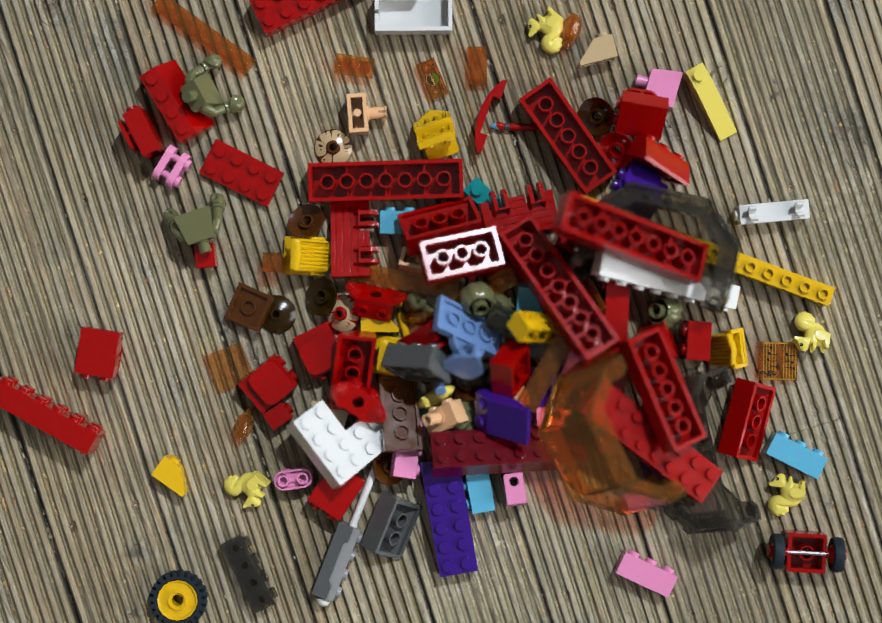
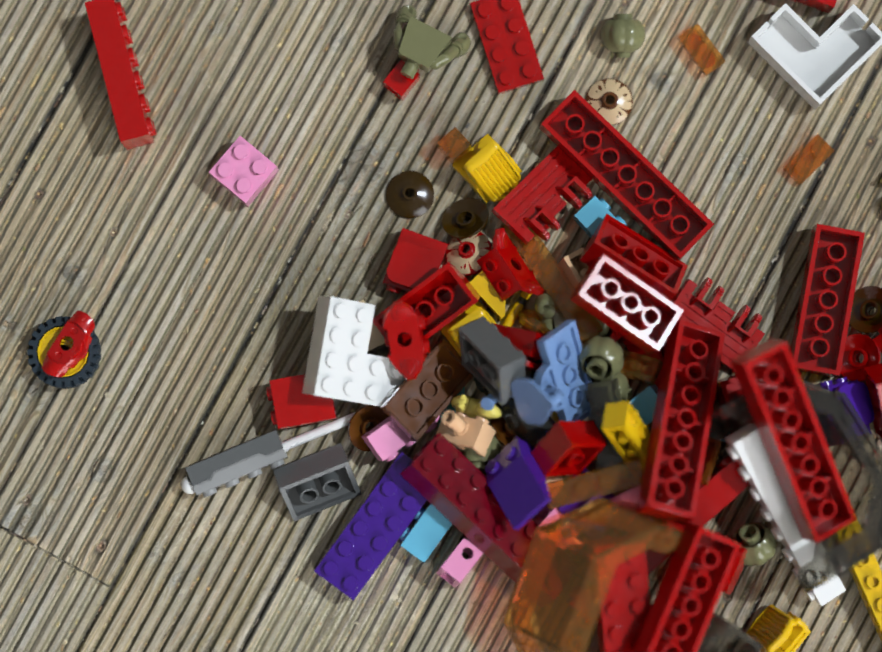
camera: 50 degrees right, 5 degrees down
red brick [74,327,123,382] -> none
yellow slope [151,454,188,497] -> none
clear orange tile [205,342,252,392] -> none
clear smoke brick [220,532,278,614] -> none
reddish brown plate [224,282,275,333] -> none
light yellow animal [224,471,271,508] -> none
clear orange plant [233,406,255,441] -> none
red brick [238,353,299,414] -> none
red brick [263,401,294,431] -> none
bright pink brick [274,466,314,491] -> none
reddish brown dish [288,204,325,238] -> none
light nougat brick [346,92,387,135] -> none
yellow piece [413,109,459,159] -> none
clear orange tile [416,57,449,101] -> none
teal plate [463,177,502,210] -> none
red slope [475,79,507,155] -> none
red piece [490,122,537,131] -> none
red brick [678,320,712,361] -> none
none -> red piece [42,311,95,377]
none -> bright pink brick [209,136,279,207]
none -> olive plant [601,14,645,58]

